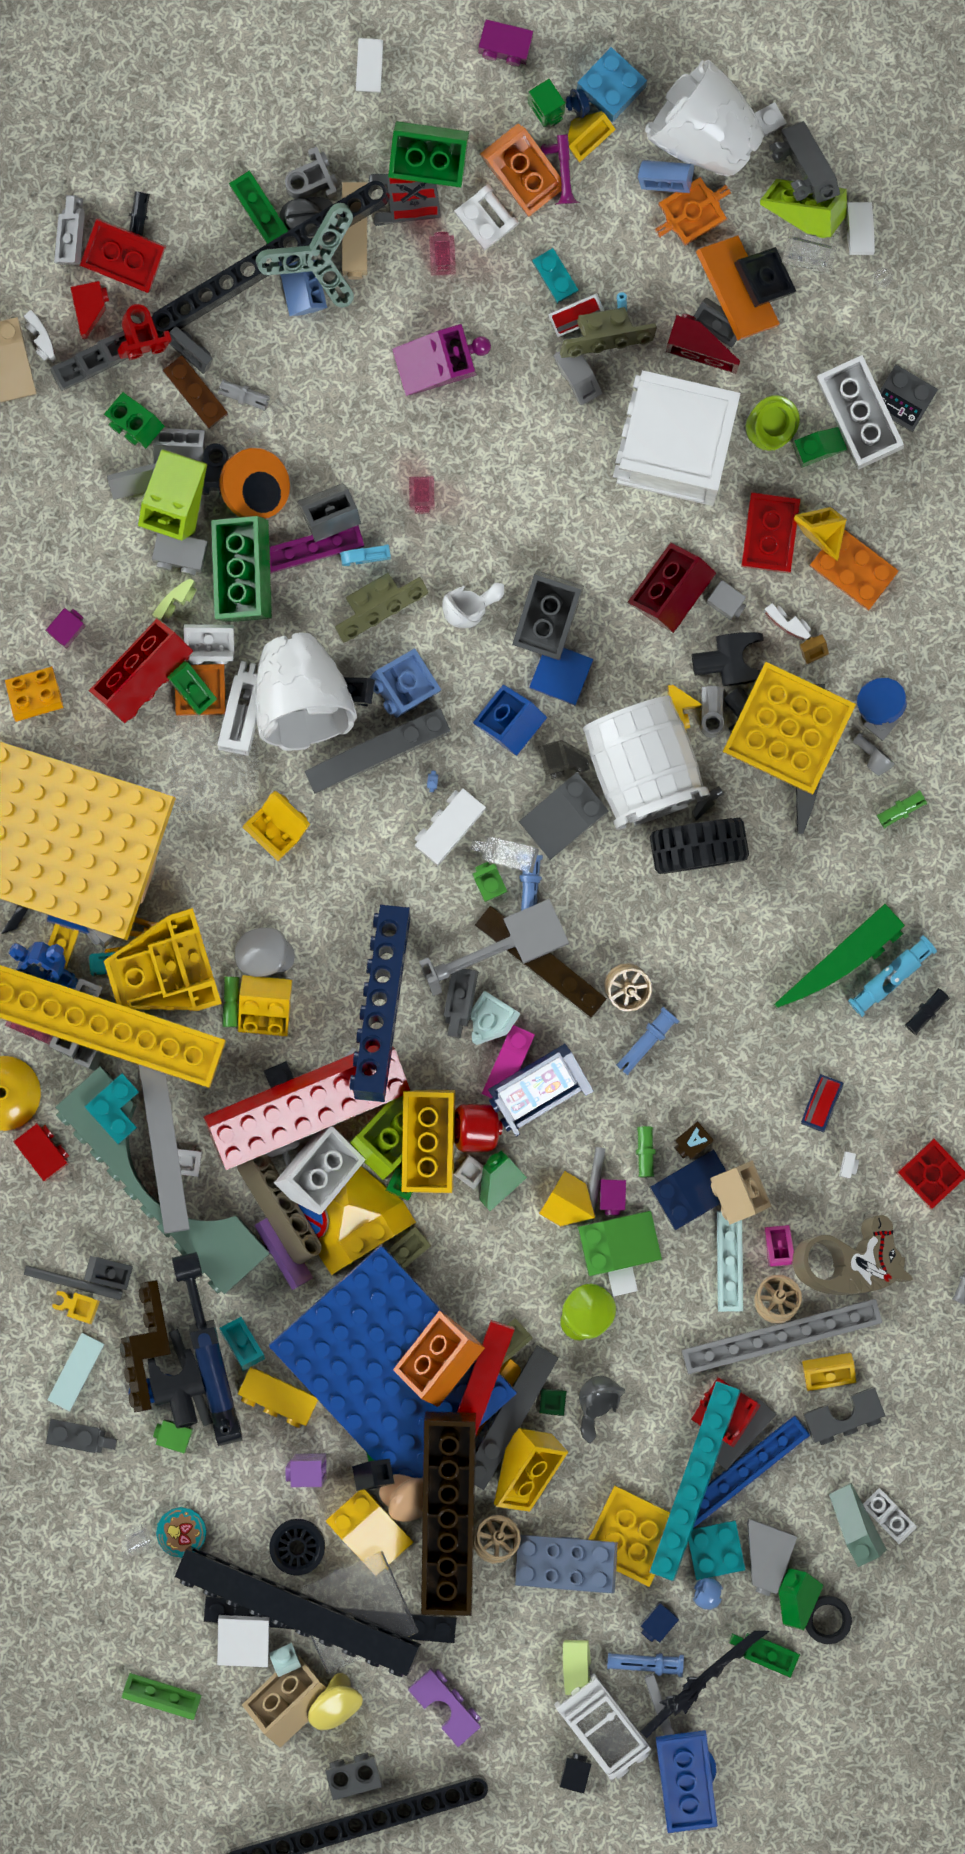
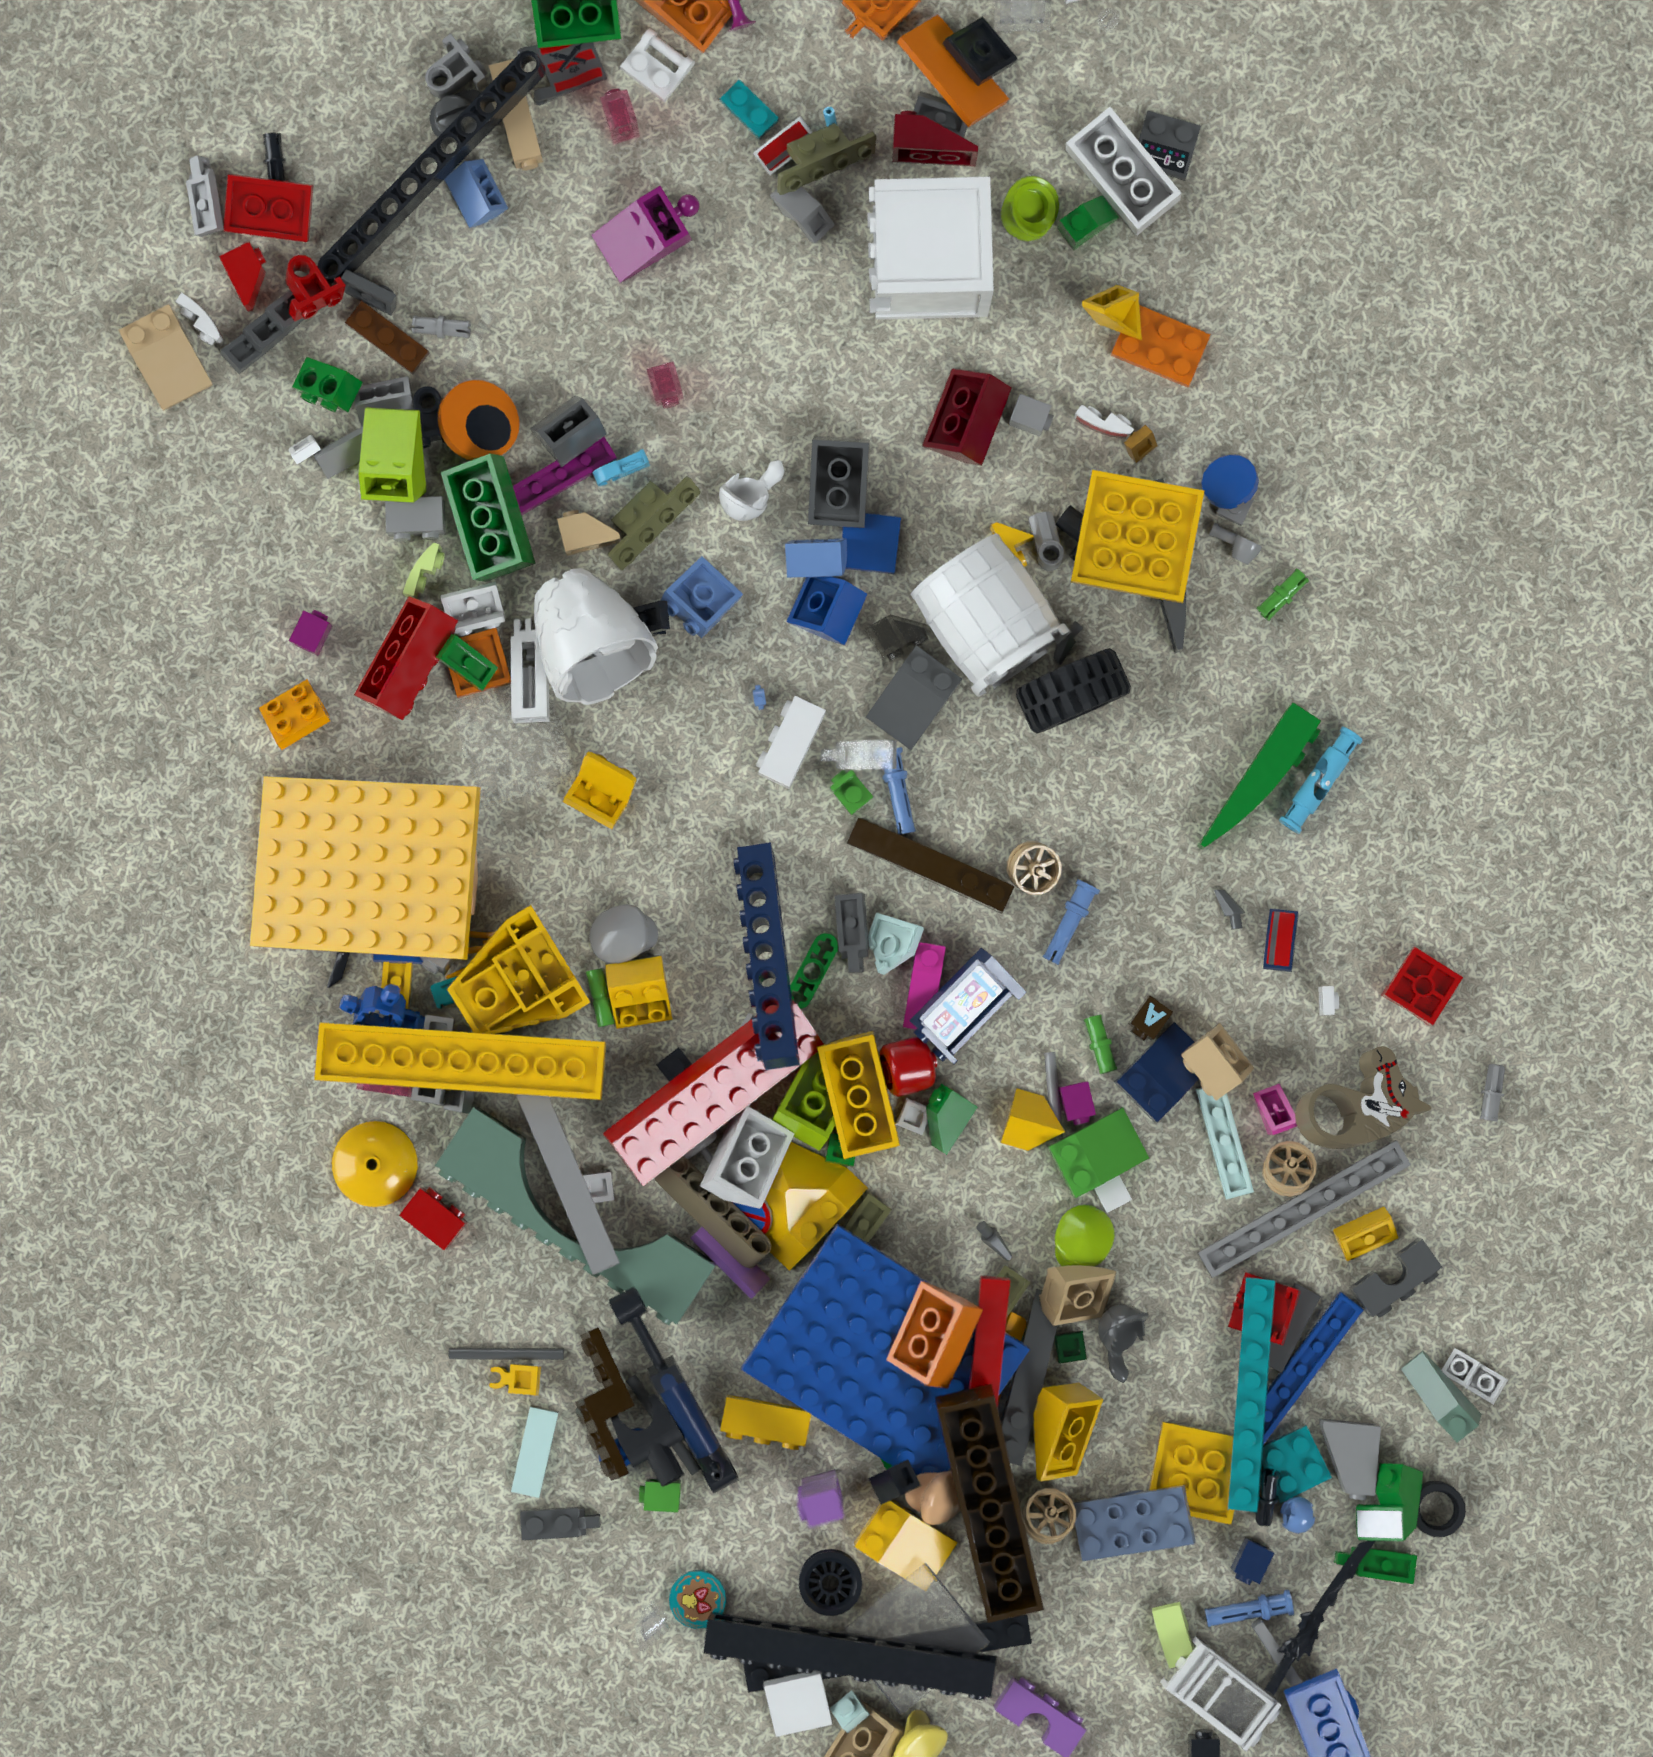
camera: 15 degrees left, 0 degrees up
dark grey slope [84,1256,133,1290] -> none
teal plate [85,1073,139,1145] -> none
teal plate [219,1317,265,1371] -> none
green plate [229,170,288,244] -> none
sand green piece [256,203,354,307] -> none
dark grey slope [304,708,451,794] -> none
light grey piece [419,899,569,996] -> none
black connector [692,632,764,686] -> none
red plate [741,492,800,574] -> none
black pin [905,988,950,1035] -> none
none -> white tile [289,435,321,464]
none -> tan slope [557,510,621,556]
none -> medium blue brick [785,538,847,578]
none -> green beam [790,933,838,1009]
none -> dark grey bar [976,1221,1012,1261]
none -> tan slope [1039,1265,1117,1326]
none -> dark grey bar [1214,890,1245,930]
none -> black axle [1255,1468,1280,1526]
none -> flat silver slope [1356,1504,1414,1542]

